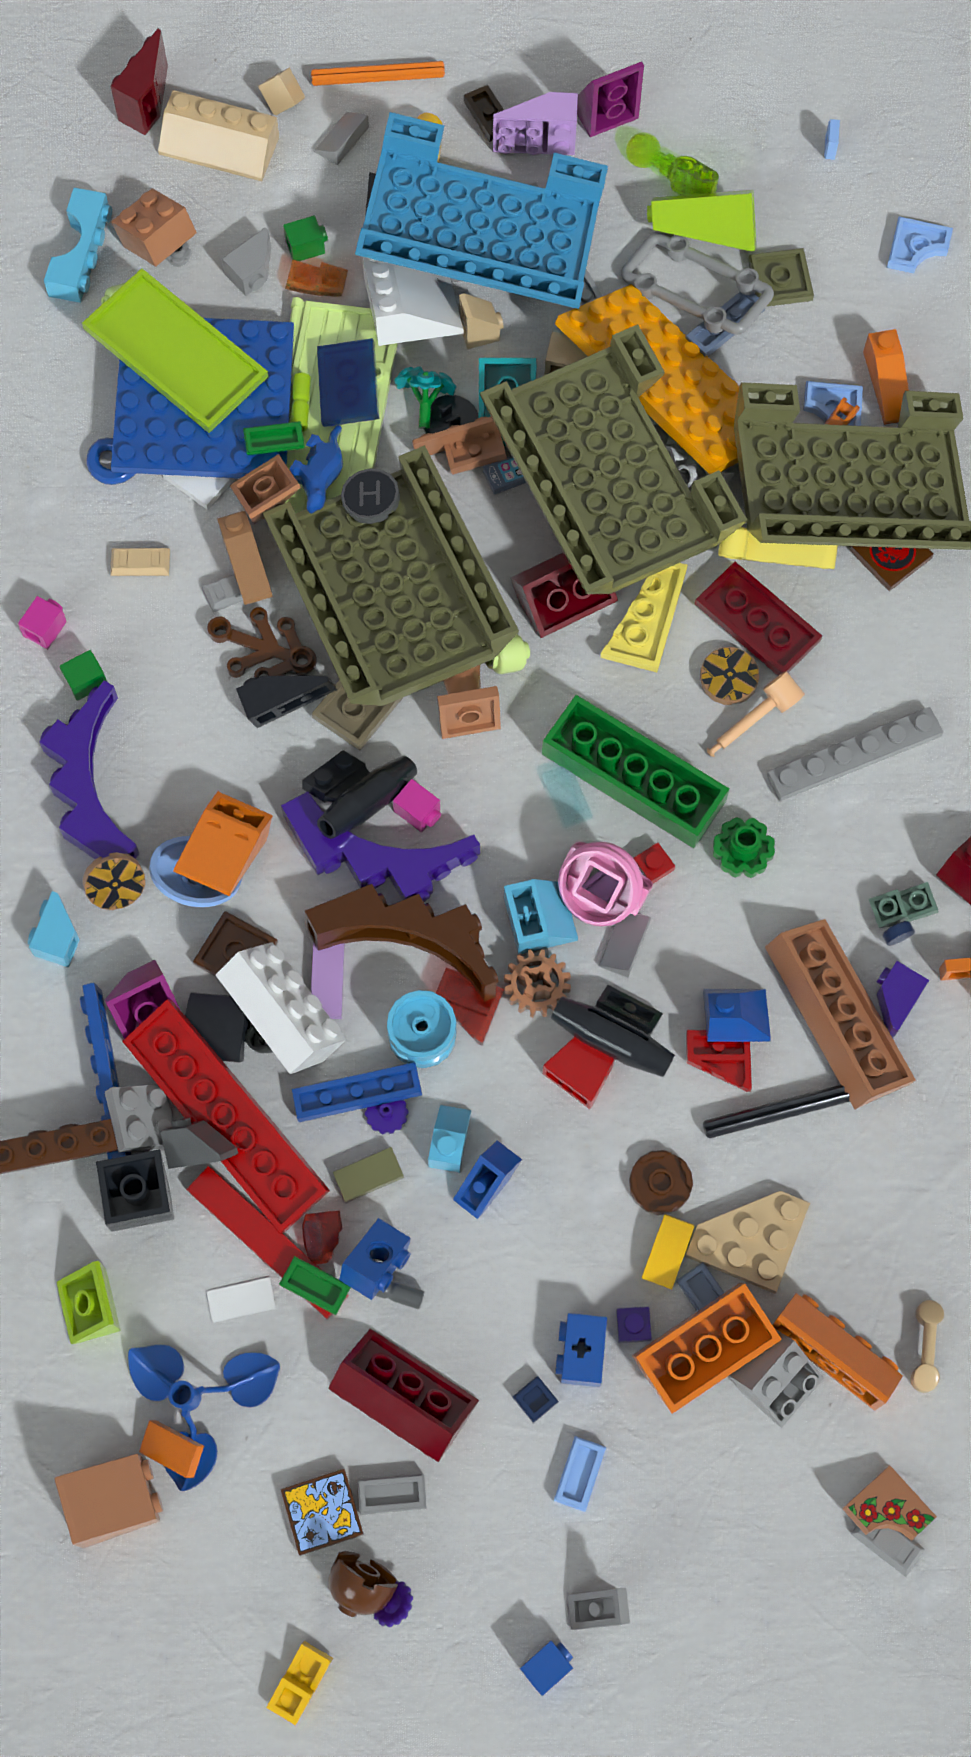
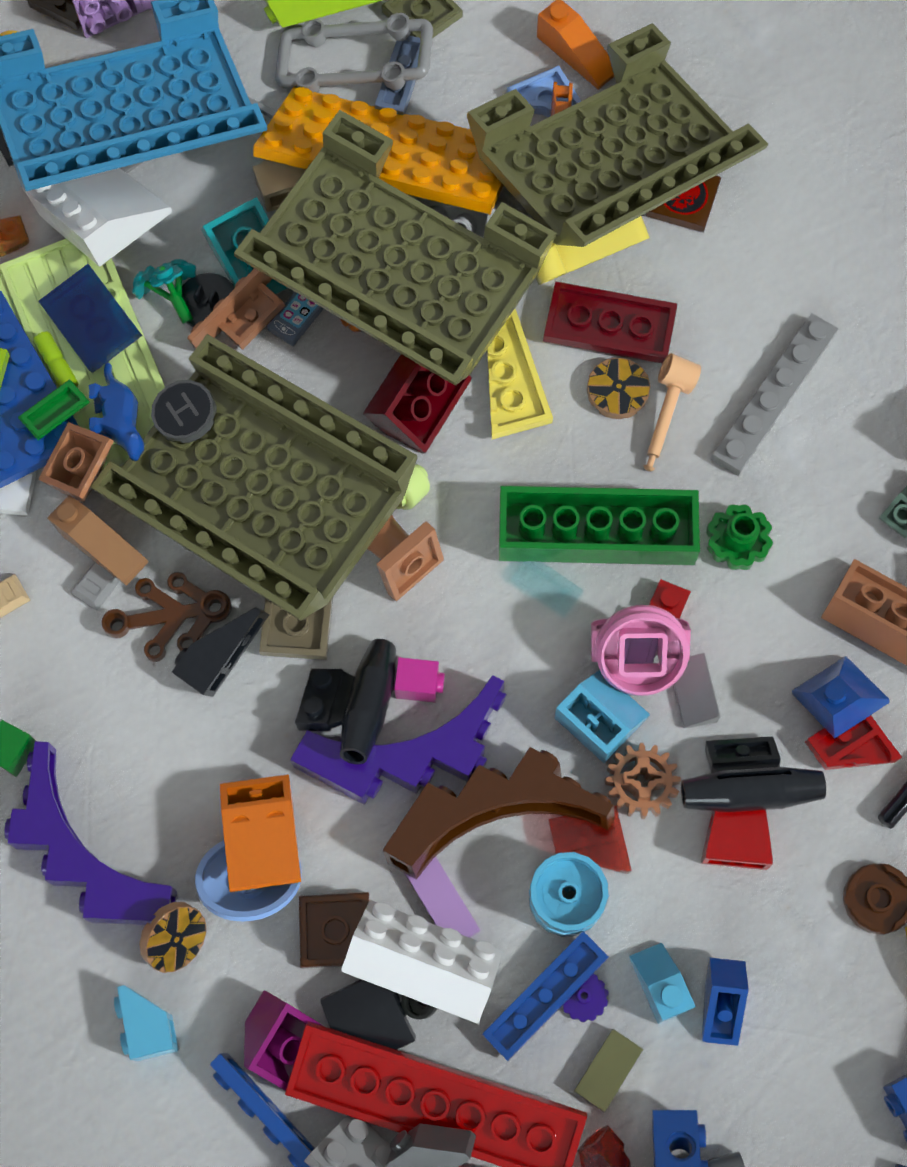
camera: 30 degrees left, 0 degrees up
tan slope [459,293,504,350] -> none

